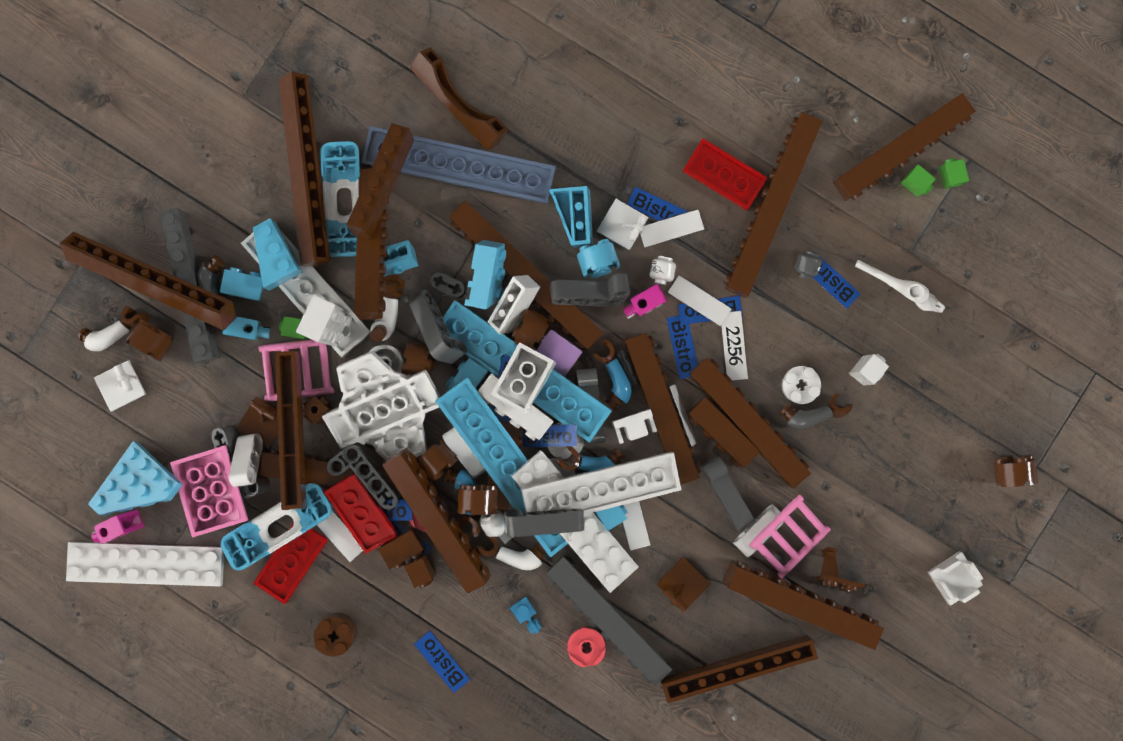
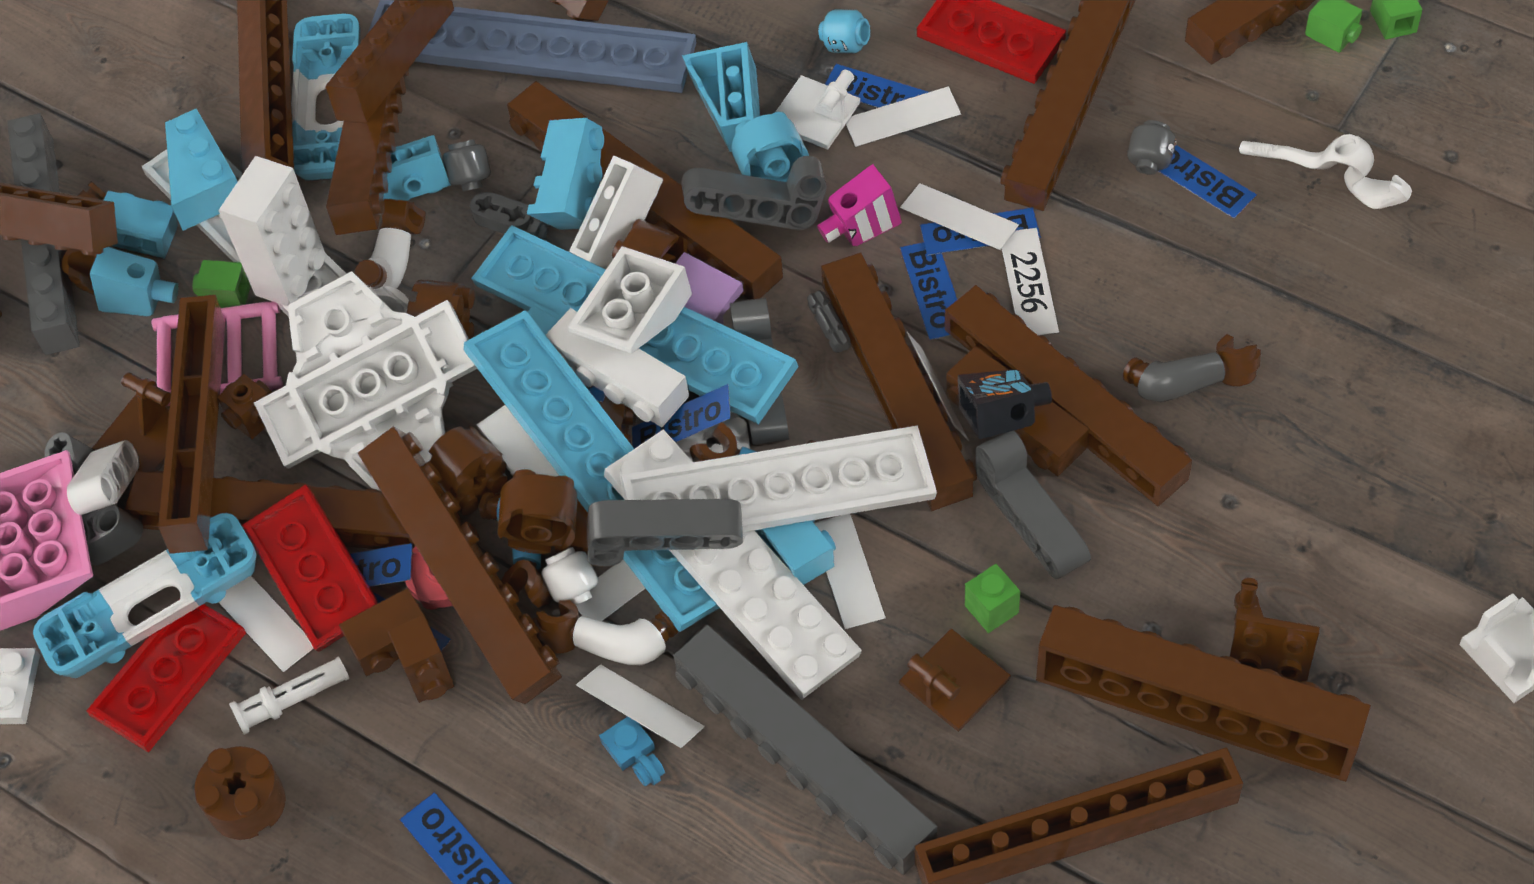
camera: 10 degrees right, 30 degrees down
dark grey beam [327,445,400,510] -> none
dark grey beam [409,290,467,364] -> none
coral plate [567,626,606,667] -> none
dark azure piece [593,339,632,411] -> none
white panel [611,409,657,444] -> none
white head [650,256,676,285] -> none
white beam [733,504,784,557] -> none
bright pink bar [749,495,831,579] -> none
white plate [781,366,821,404] -> none
white brick [849,354,889,386] -> none
none -> white pin [229,656,349,735]
none -> dark grey head [442,139,491,191]
none -> white sticker [576,664,705,748]
none -> medium azure head [818,9,870,53]
none -> black torso [958,370,1052,439]
none -> bright green brick [965,564,1020,633]

